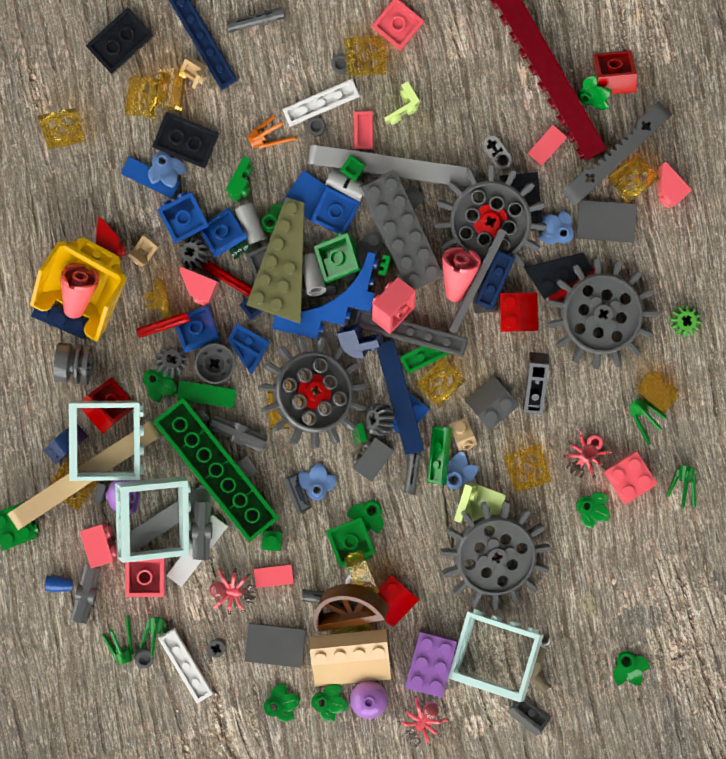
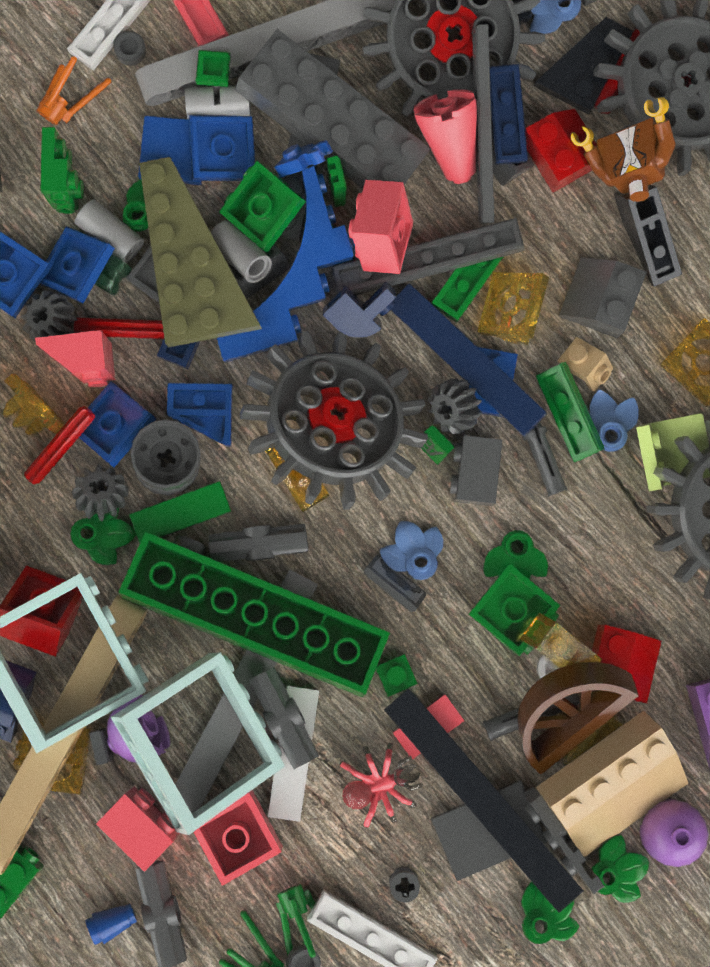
camera: 35 degrees left, 5 degrees down
none -> blue plate [274,140,333,178]
none -> black tile [384,688,584,913]
none -> dark grey wing [523,787,605,894]
none -> dark orange torso [571,97,676,202]

